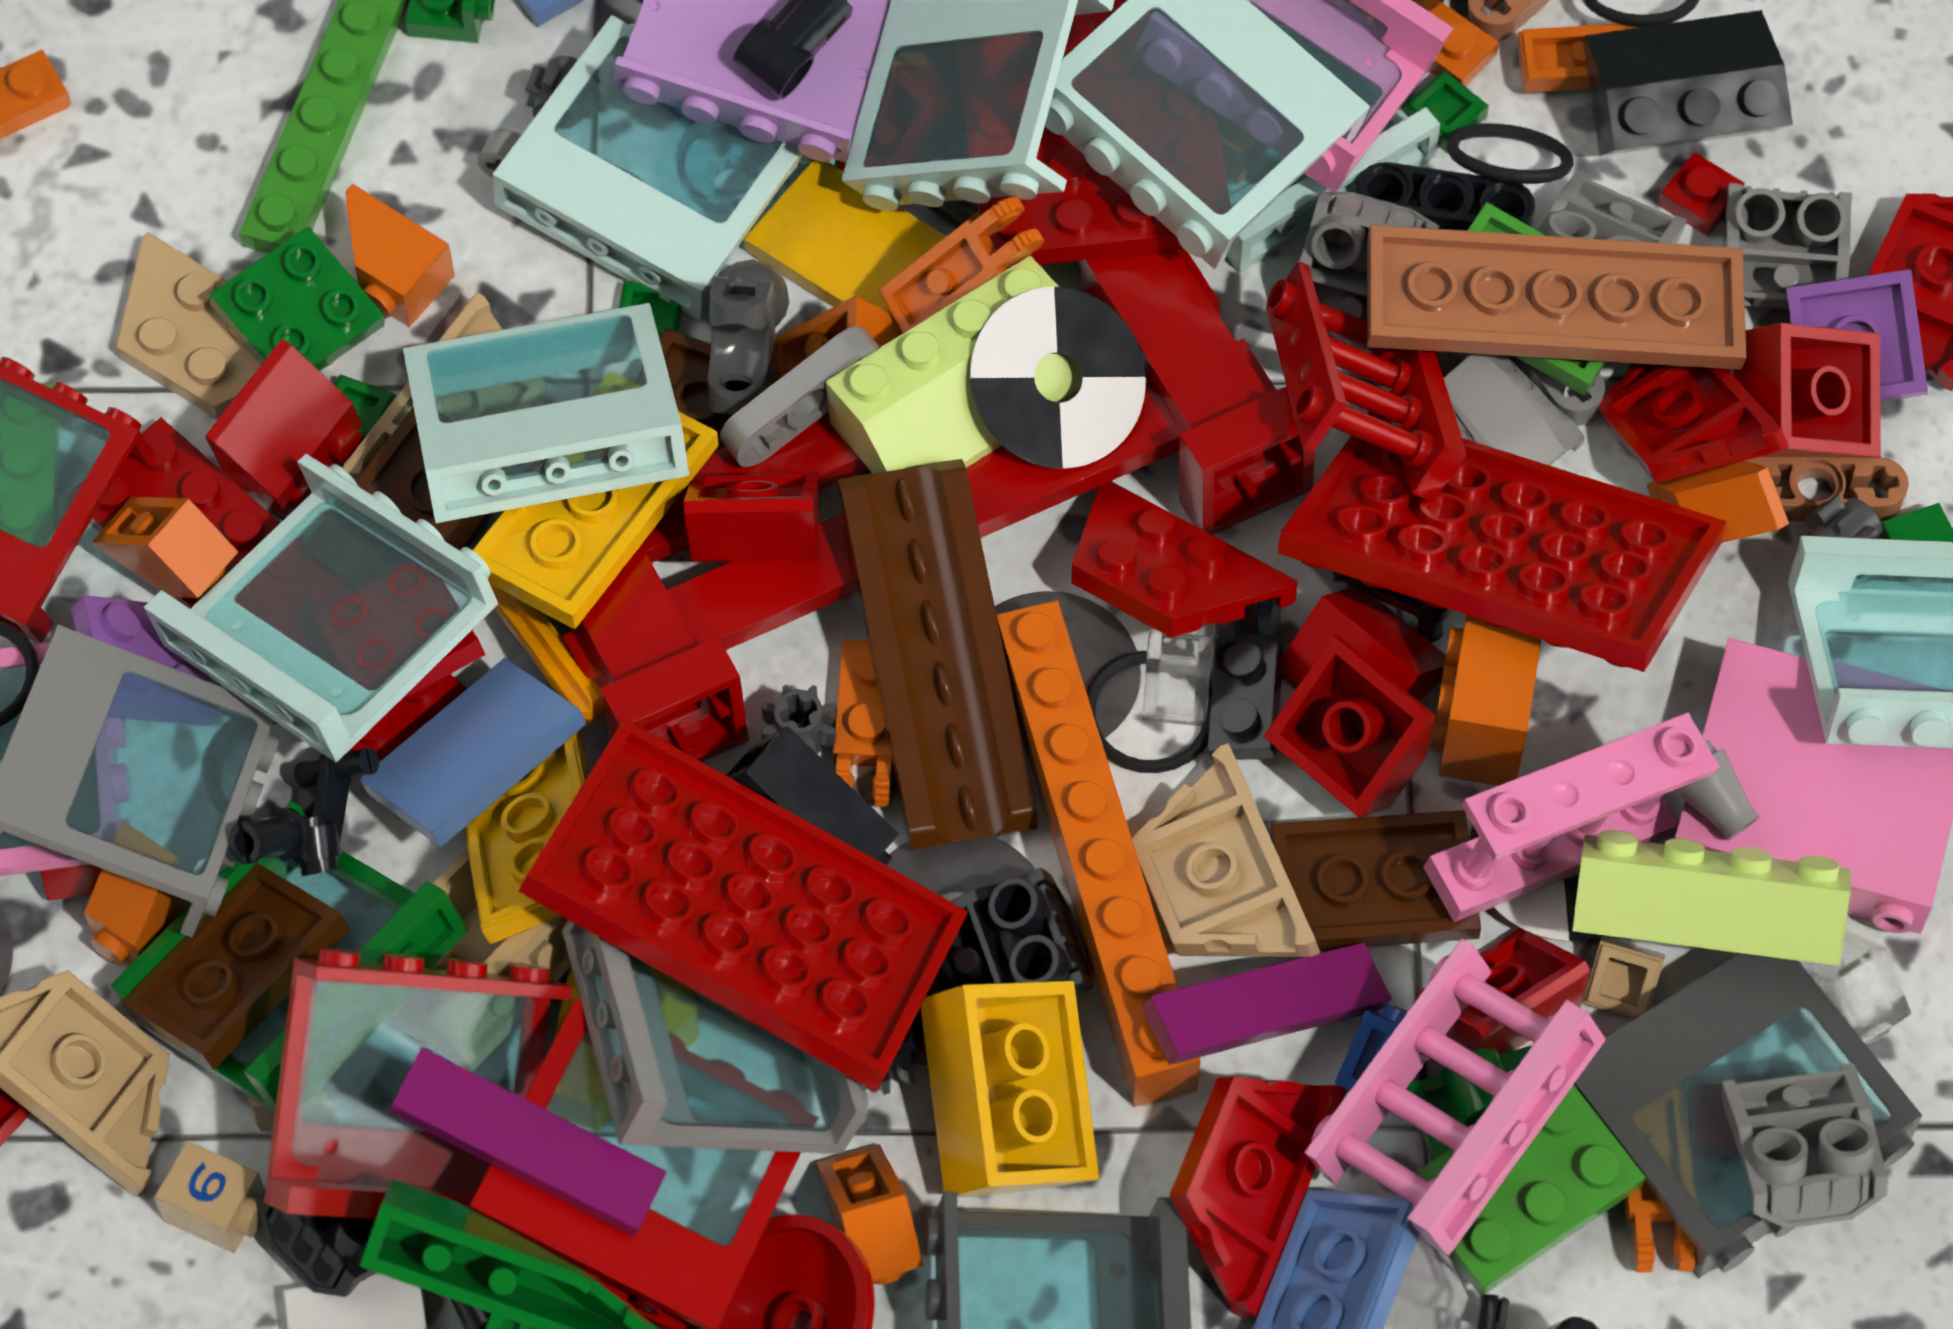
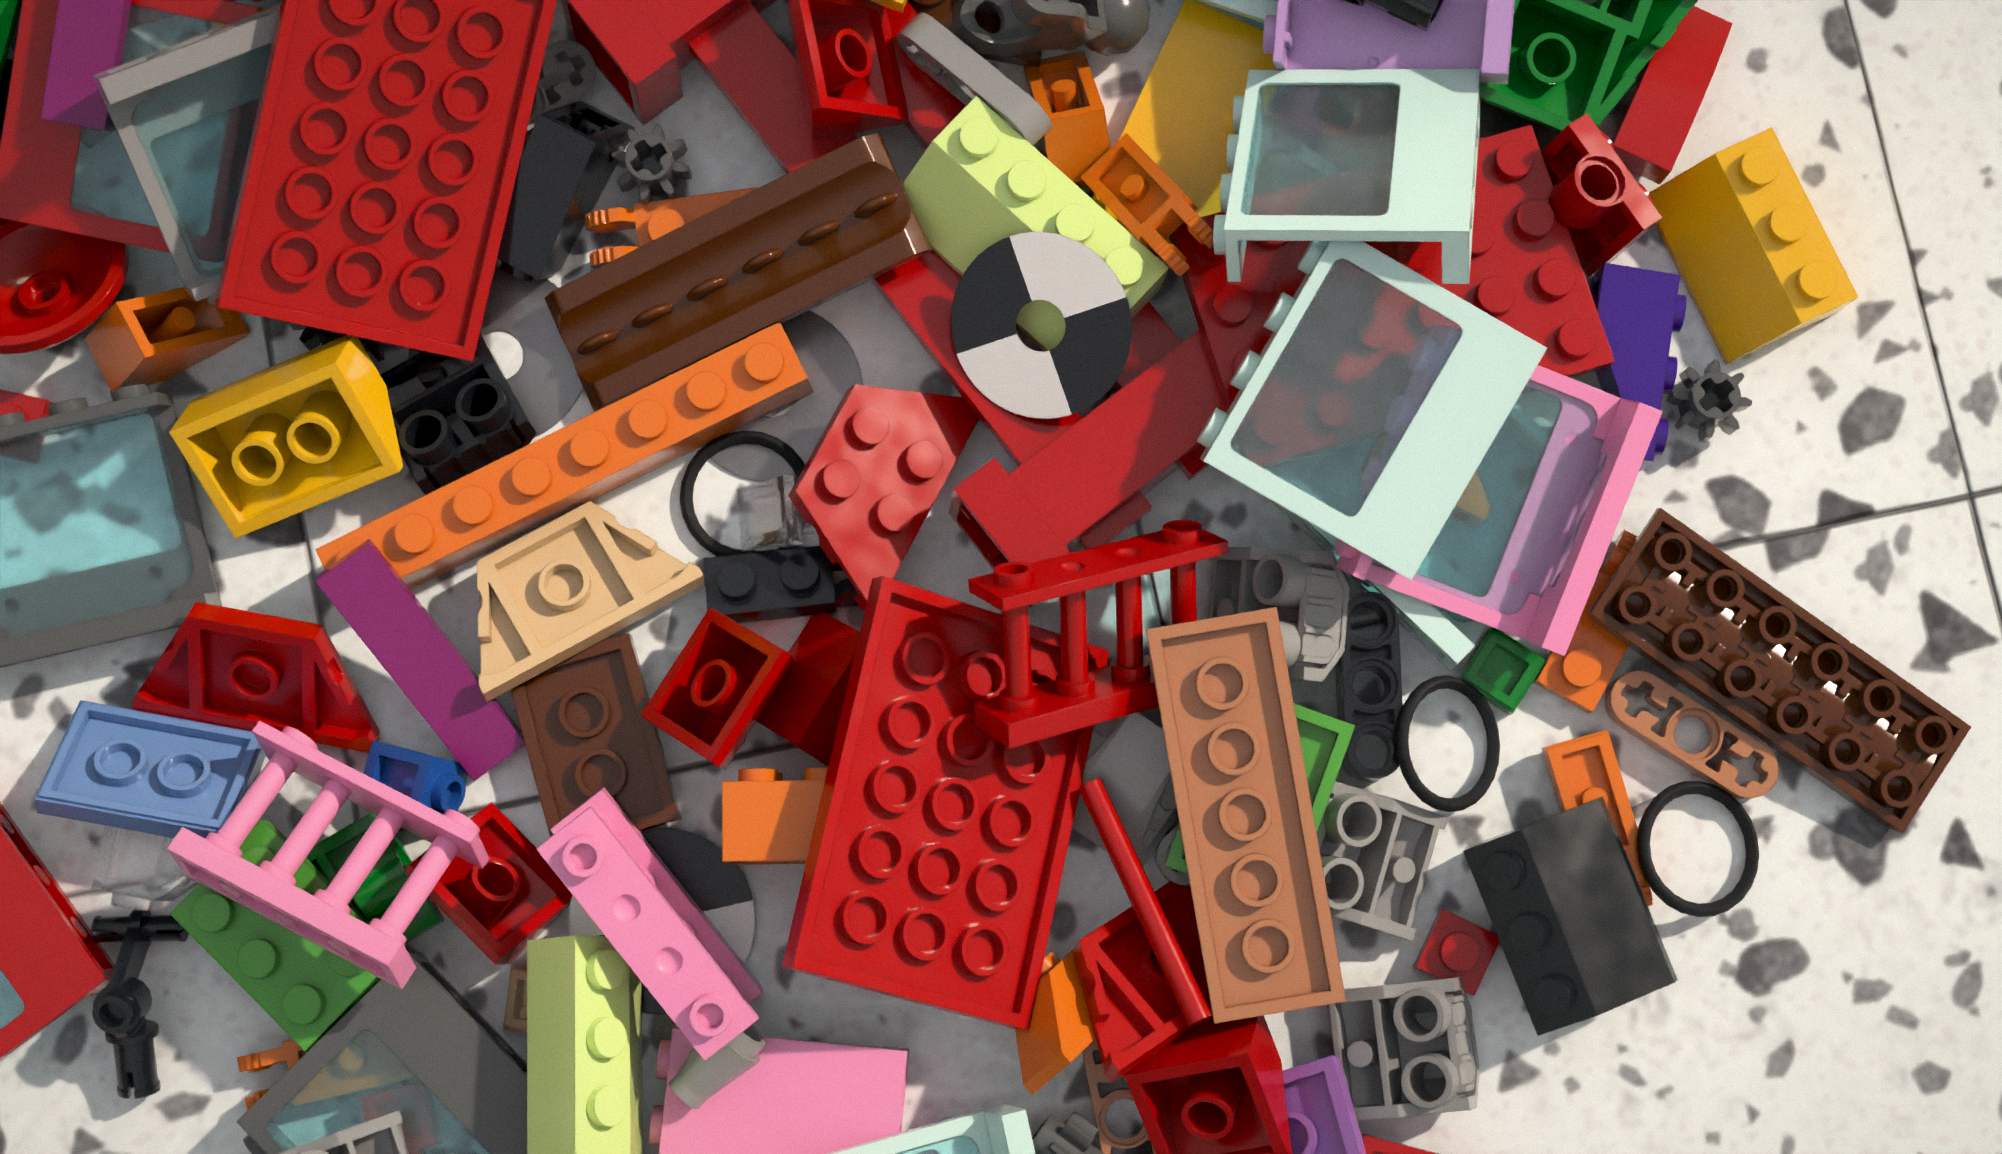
camera: 80 degrees right, 20 degrees up
none -> red bar [1078,778,1213,1027]

